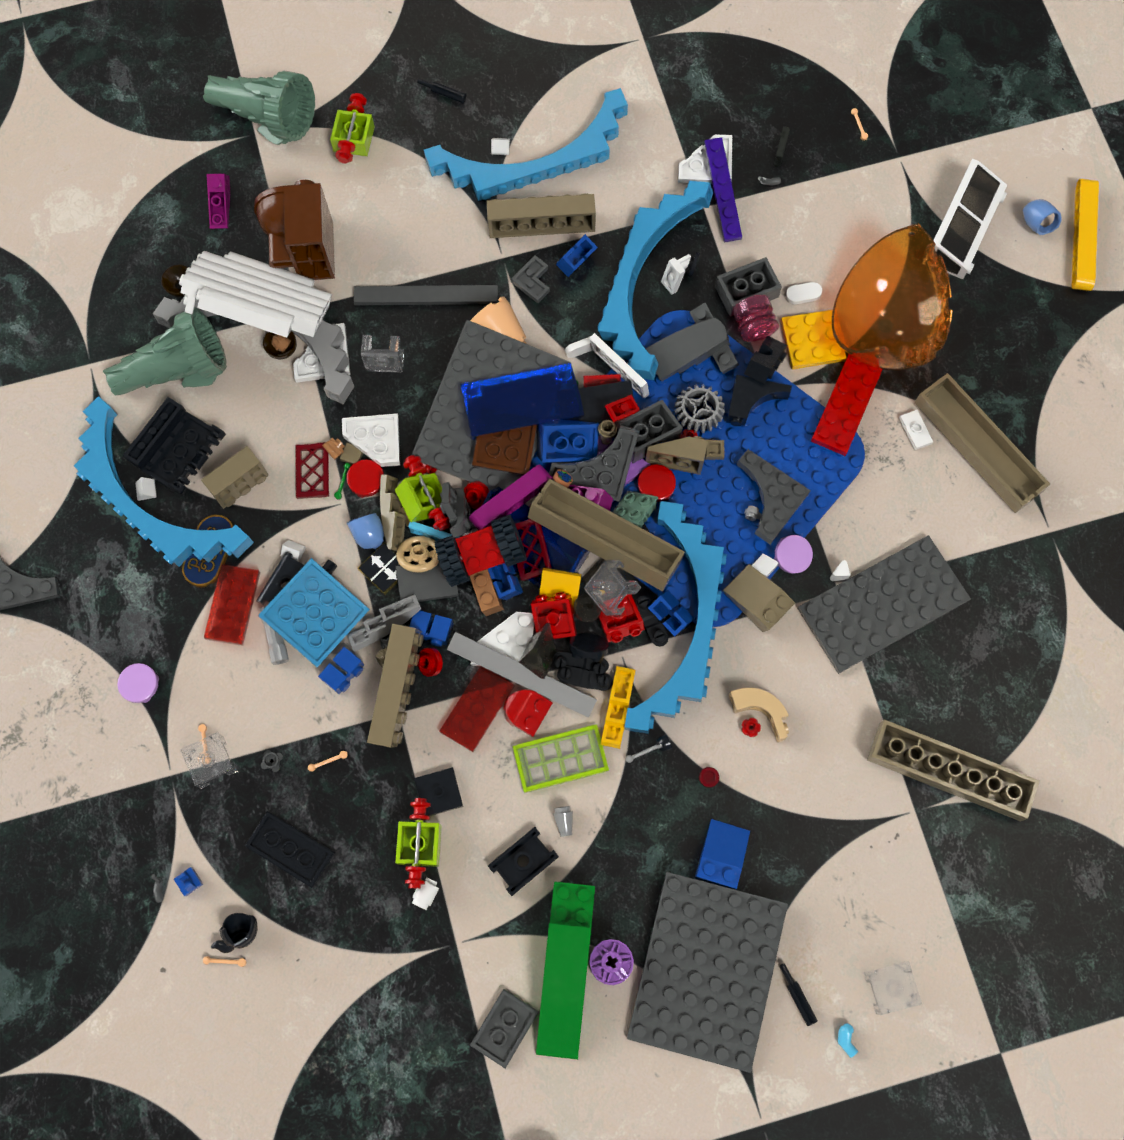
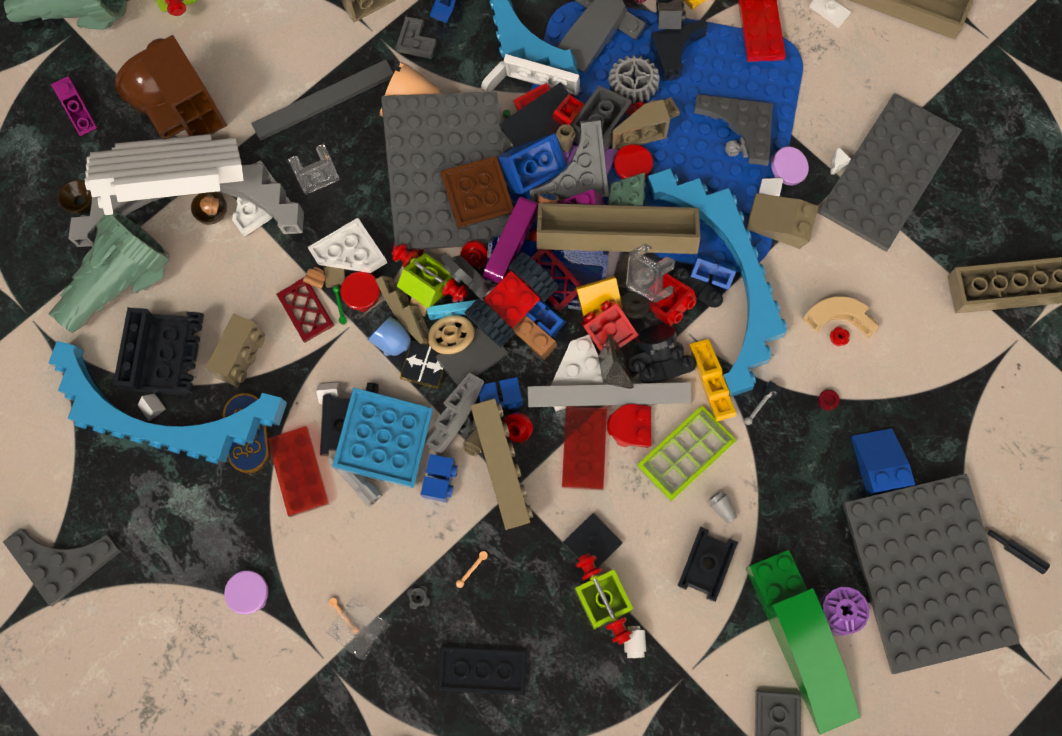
camera: 25 degrees left, 0 degrees up
clear blue slope [460,363,584,440] -> none

